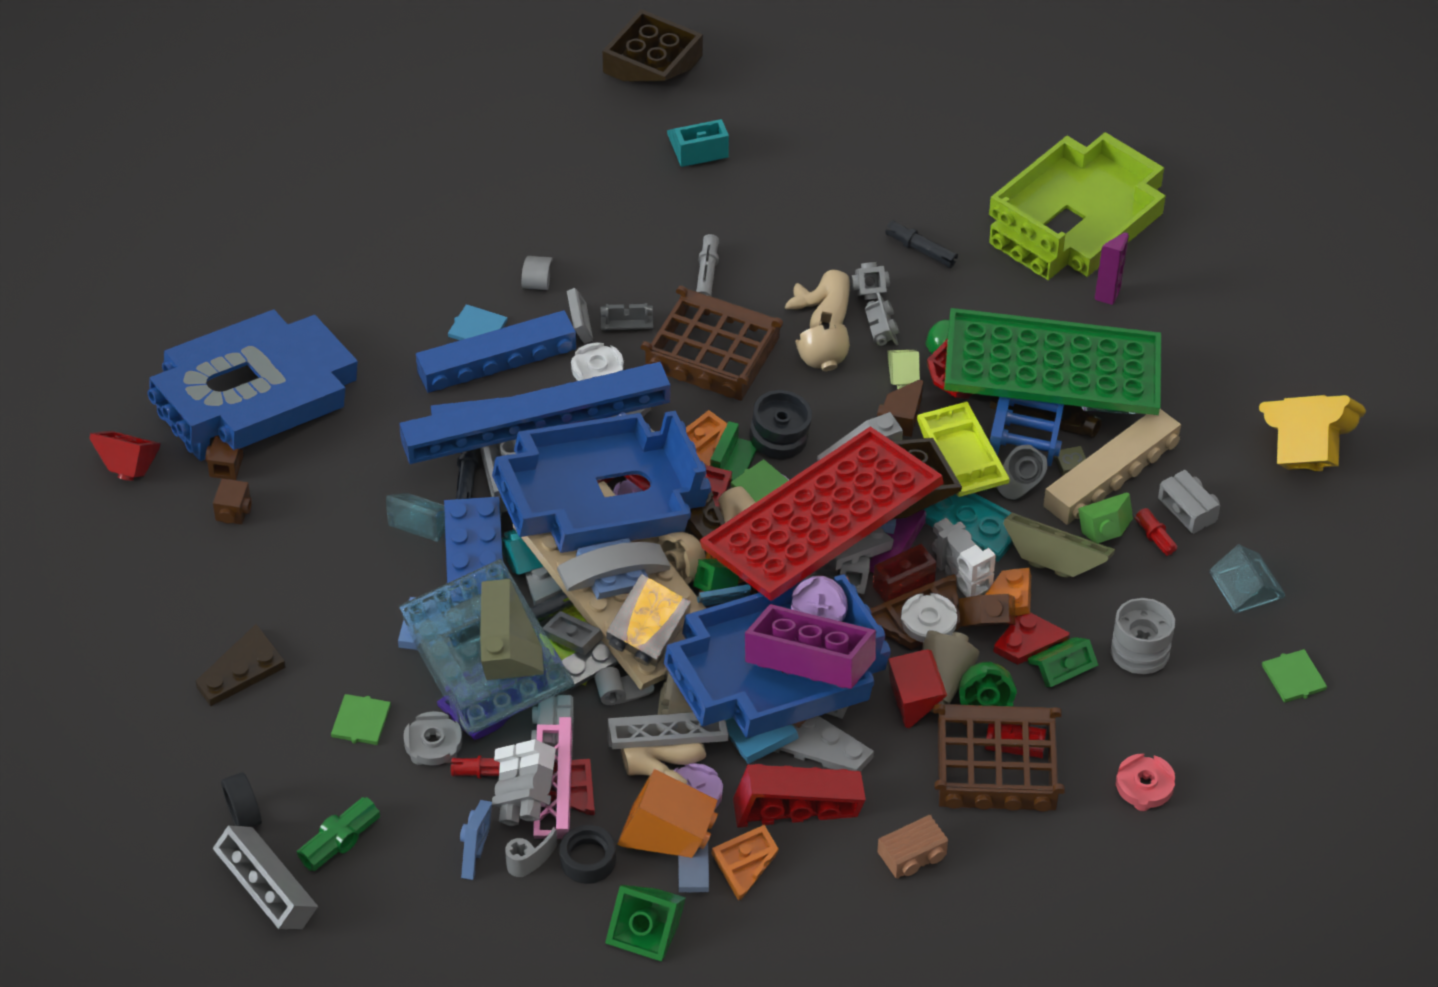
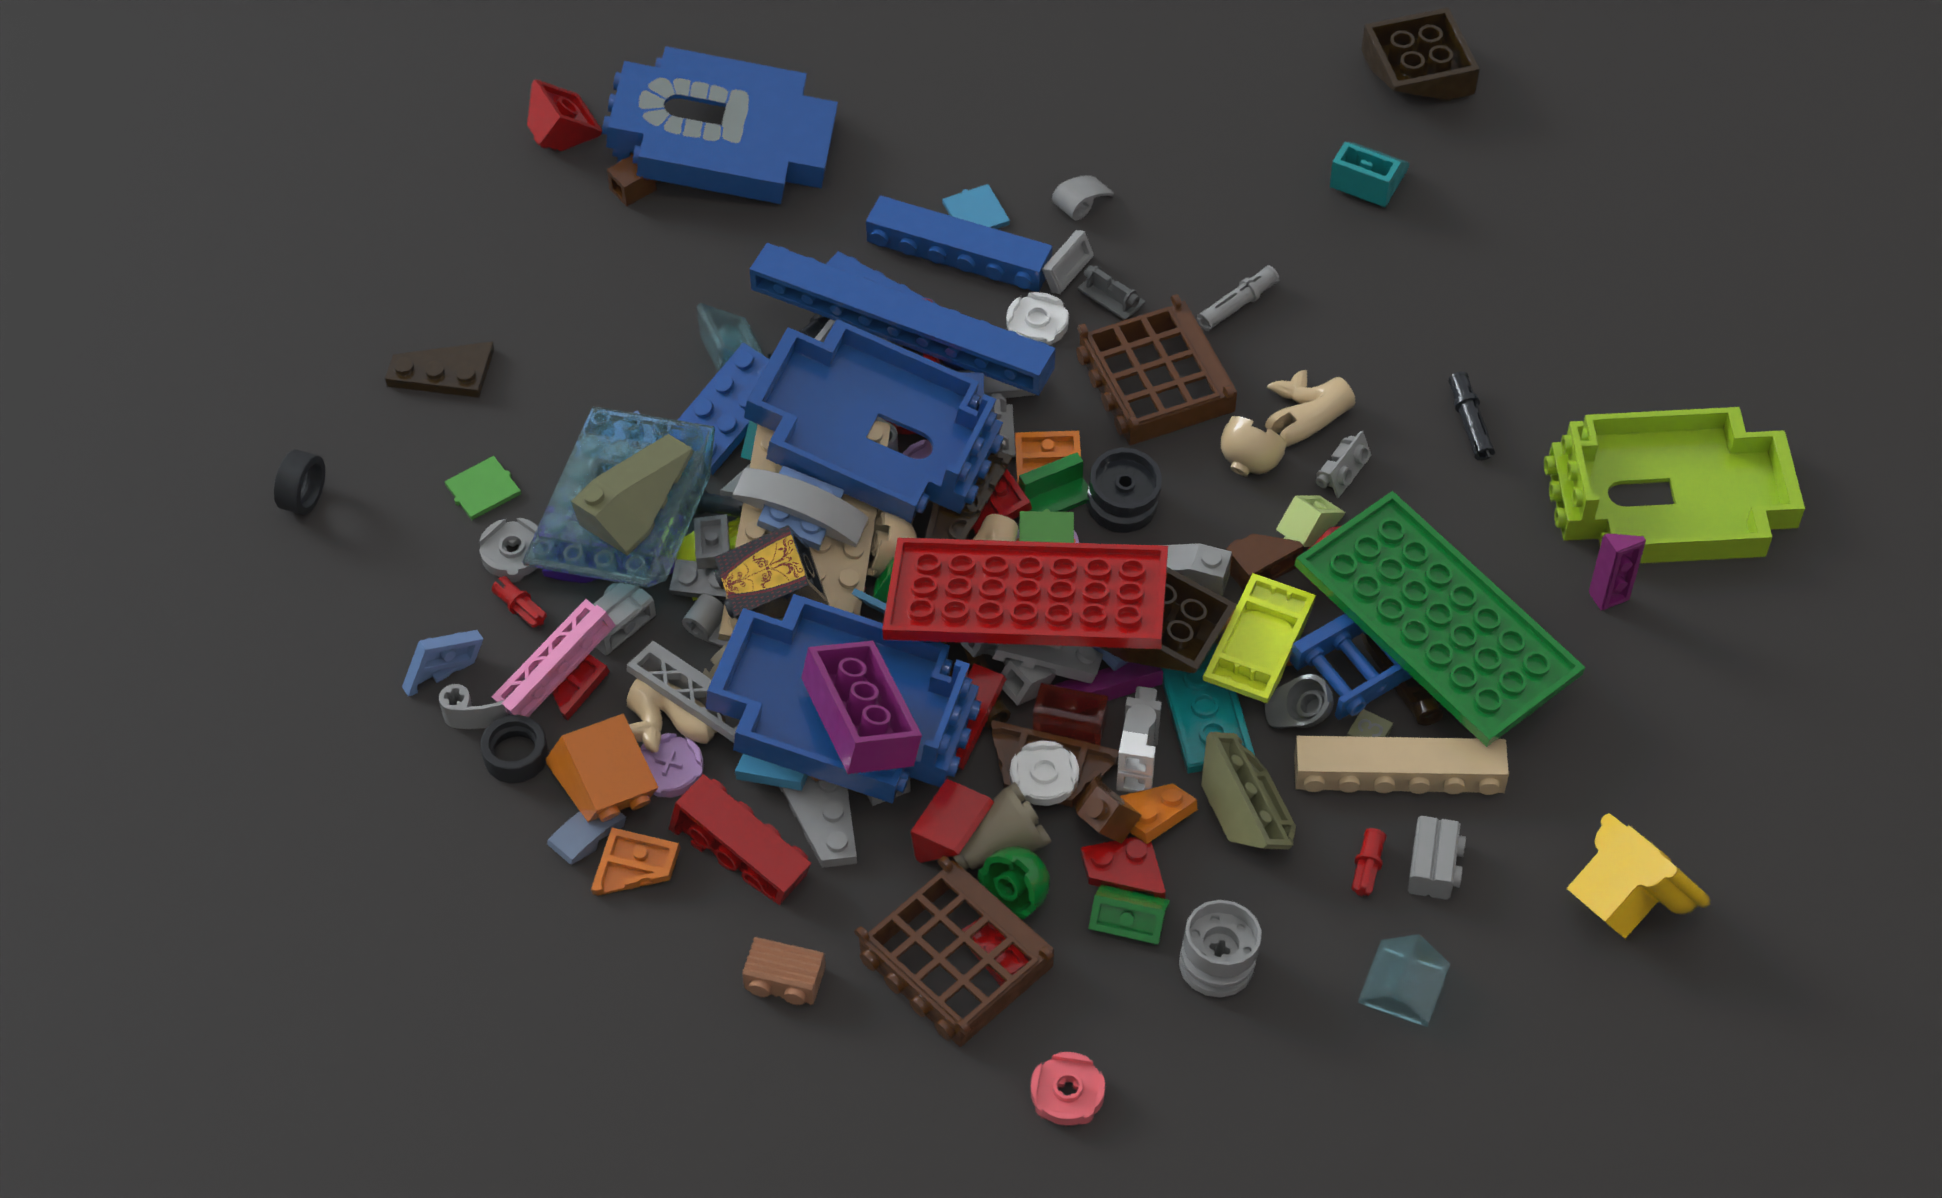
camera: 45 degrees right, 5 degrees up
reddish brown brick [213,479,252,525] -> none
light grey brick [213,826,318,930] -> none
green piece [297,797,380,871] -> none
light grey hips [492,739,556,826] -> none
green slope [605,885,686,962] -> none
lavender tile [791,576,848,622] -> none
light grey brick [851,262,890,300] -> none
bright green slope [1078,492,1133,543] -> none
bright green piece [1262,649,1327,703] -> none

